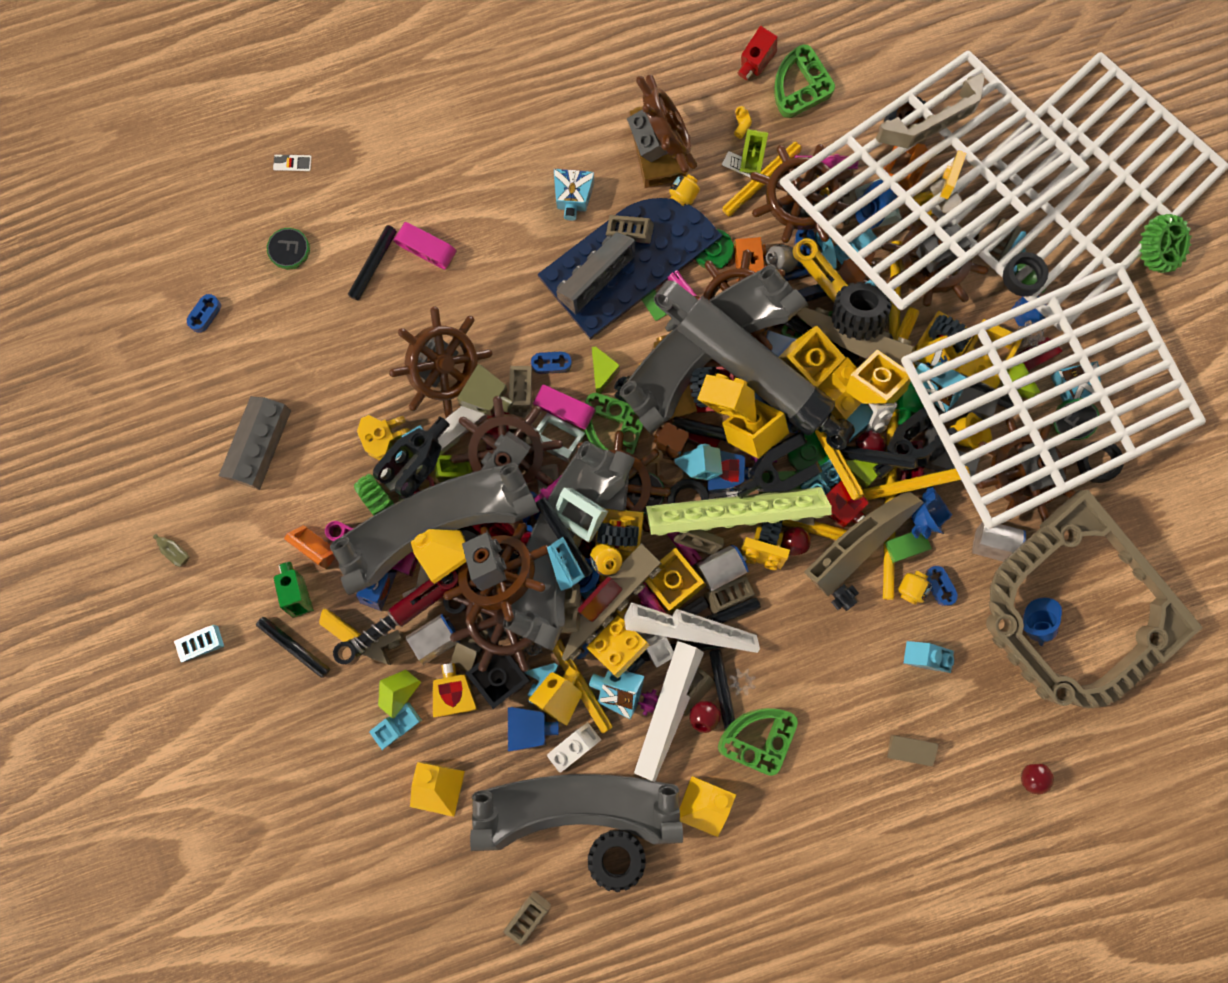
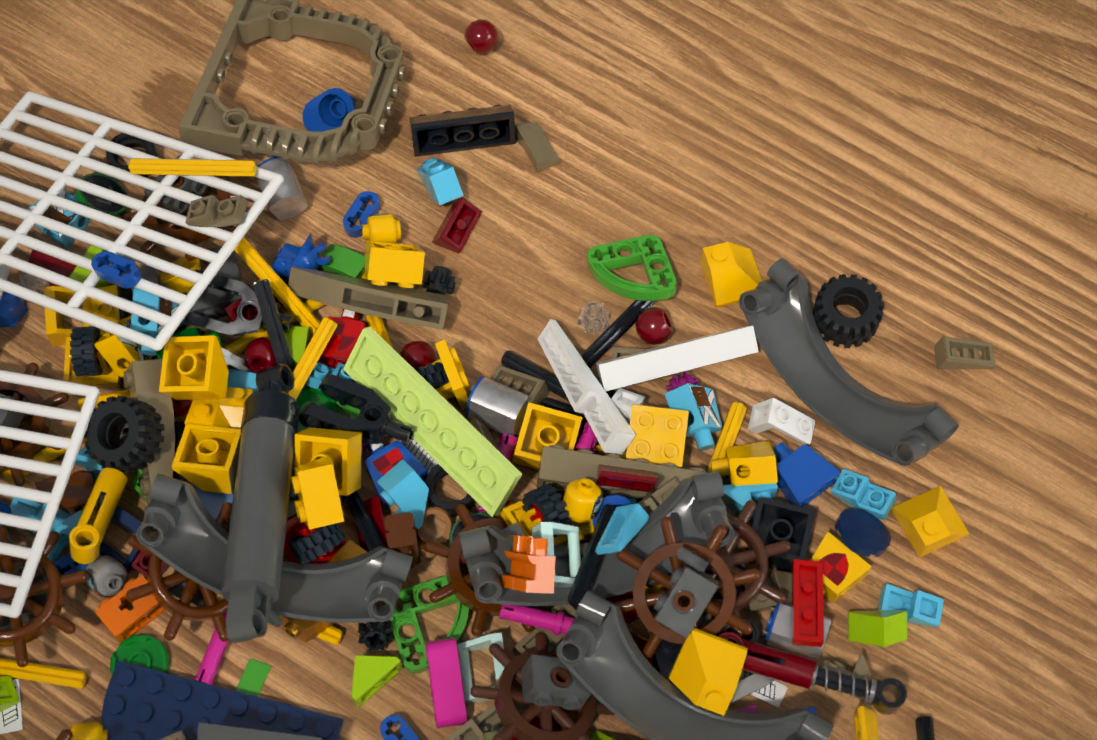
camera: 130 degrees left, 15 degrees down
none -> blue beam [91,251,141,288]
none -> yellow axle [128,158,257,177]
none -> dark tan slope [185,195,248,227]
none -> yellow slope [365,240,425,288]
none -> black slope [409,105,515,157]
none -> dark red slope [432,197,482,254]
none -> orange hips [501,535,555,594]
none -> black tile [677,545,709,573]
none -> red plate [792,559,824,647]
none -> medium azure slope [831,469,897,521]
none -> dark blue tile [835,508,890,557]

